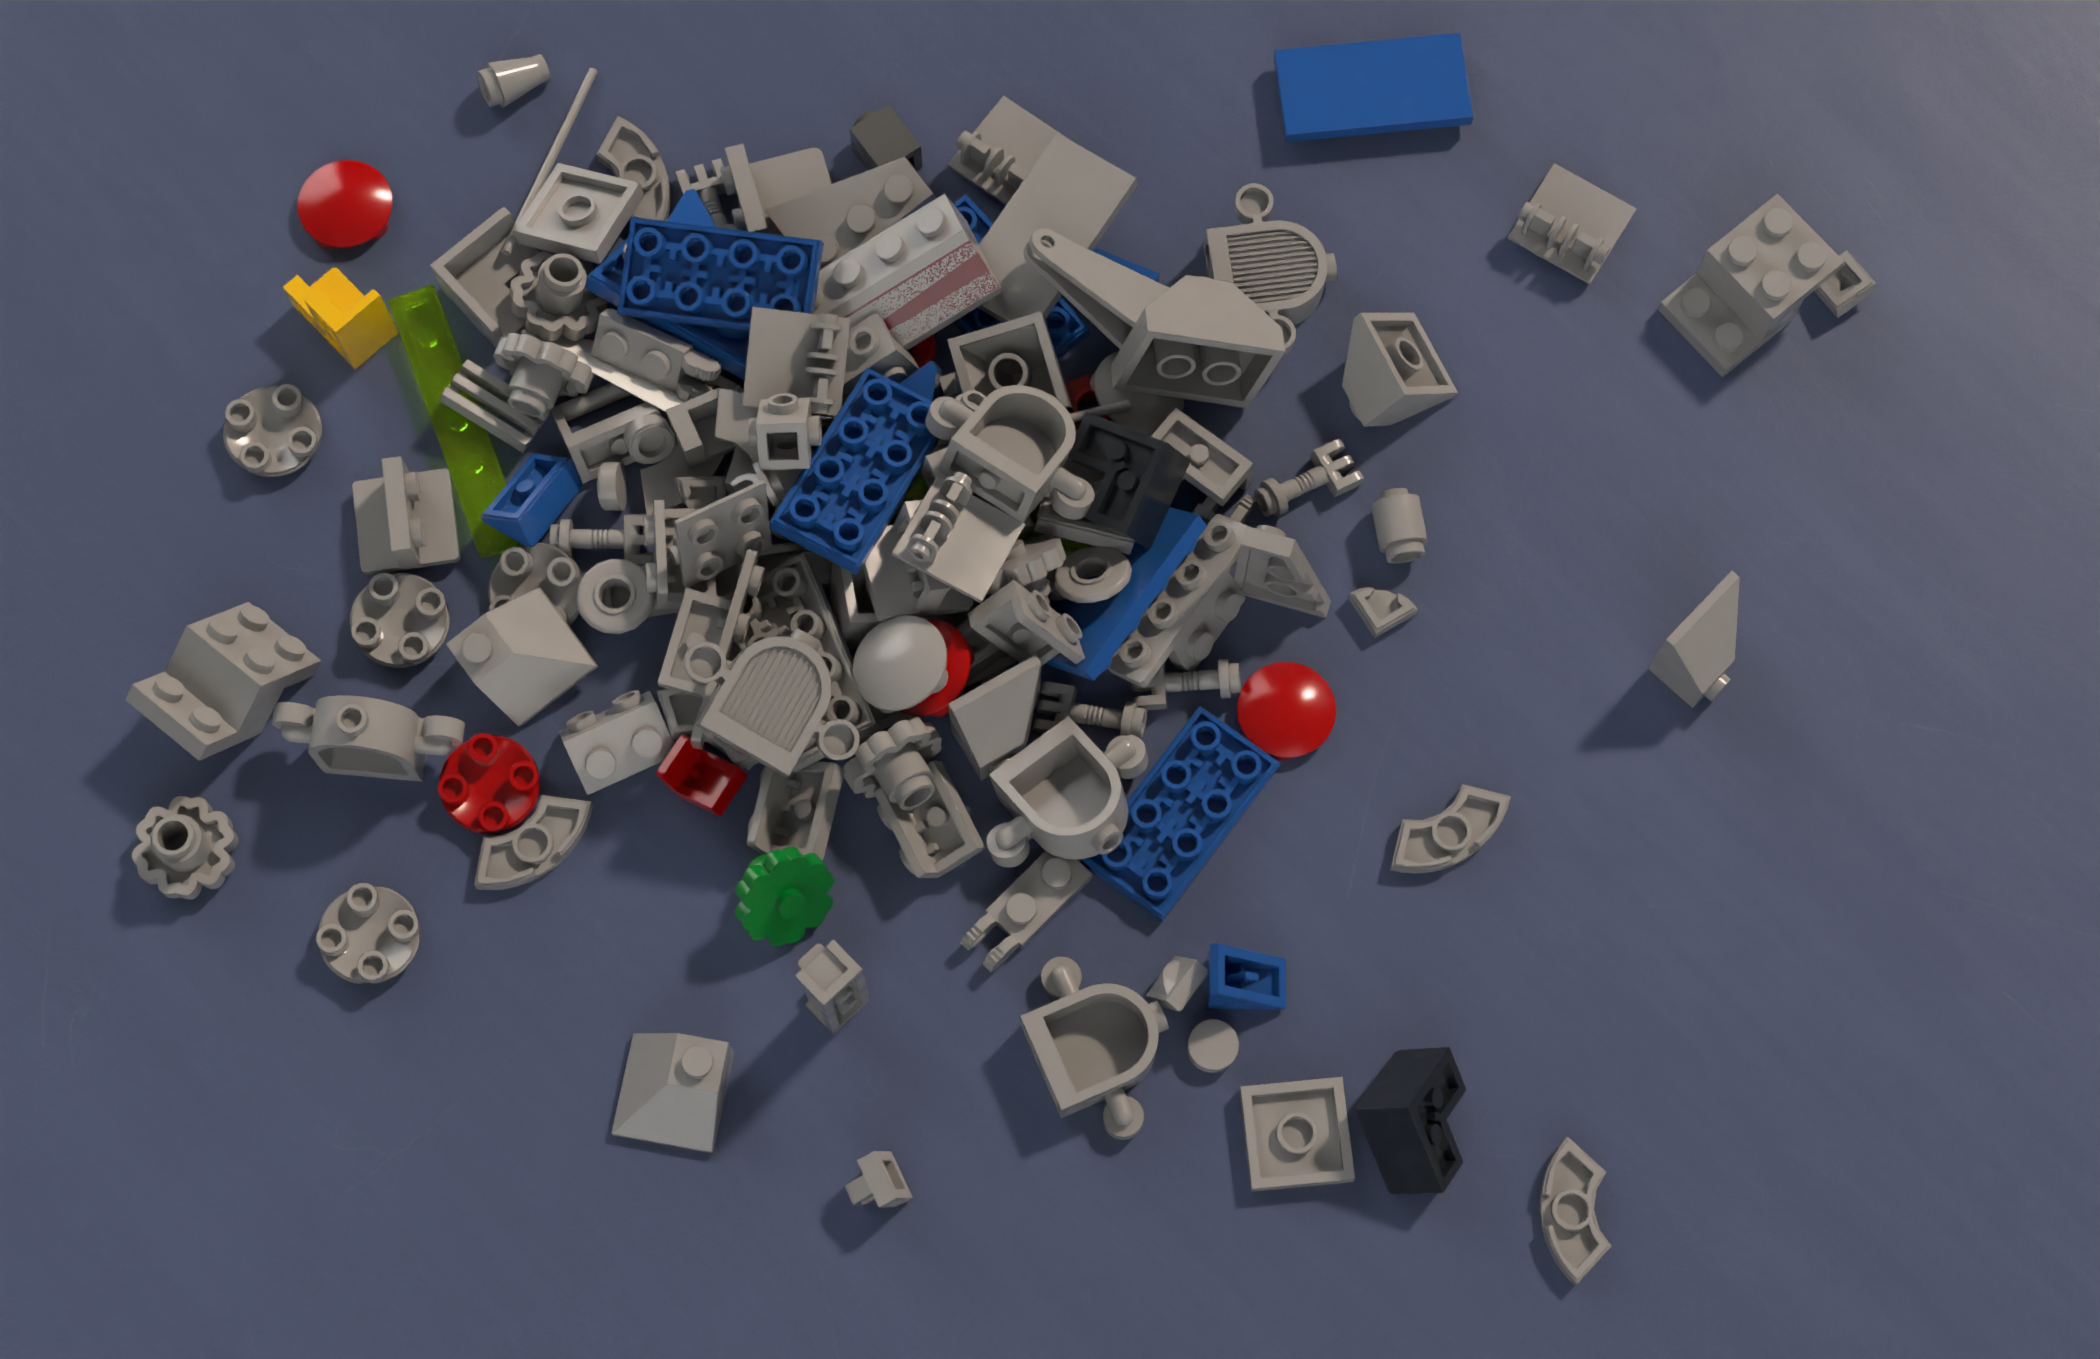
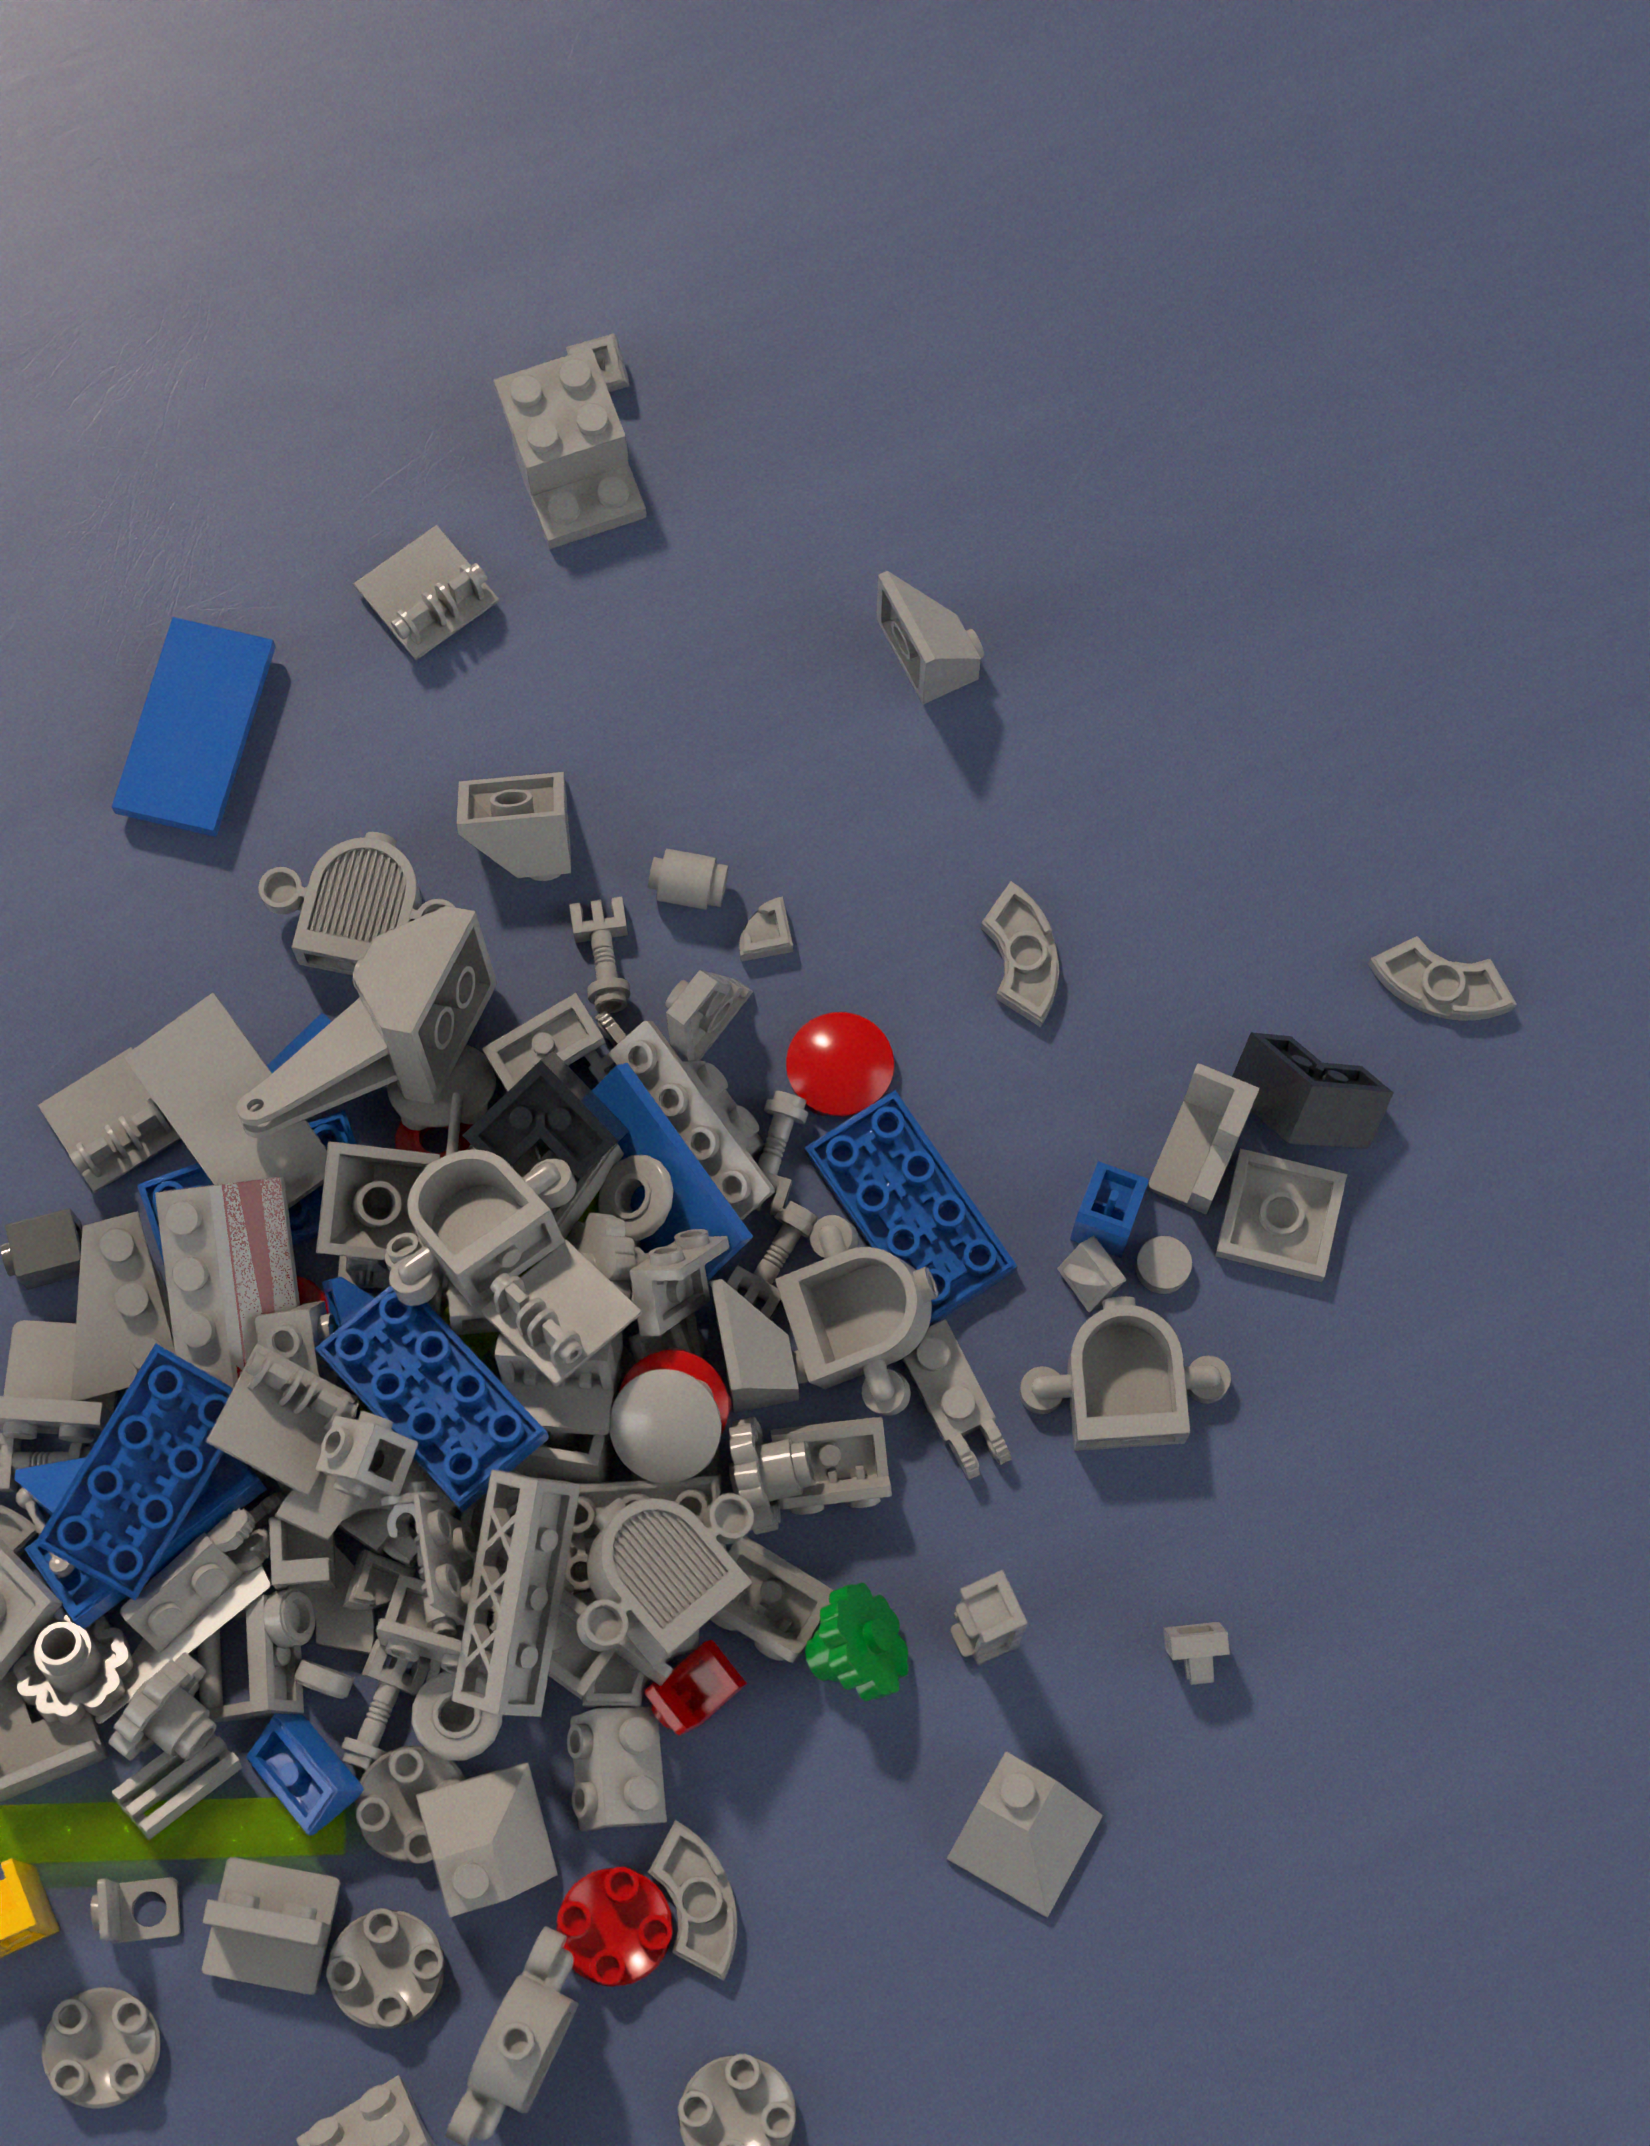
camera: 70 degrees left, 0 degrees up
none -> light grey bracket [91,1877,181,1943]
none -> light grey fence [452,1470,580,1717]
none -> light grey panel [1147,1064,1260,1215]

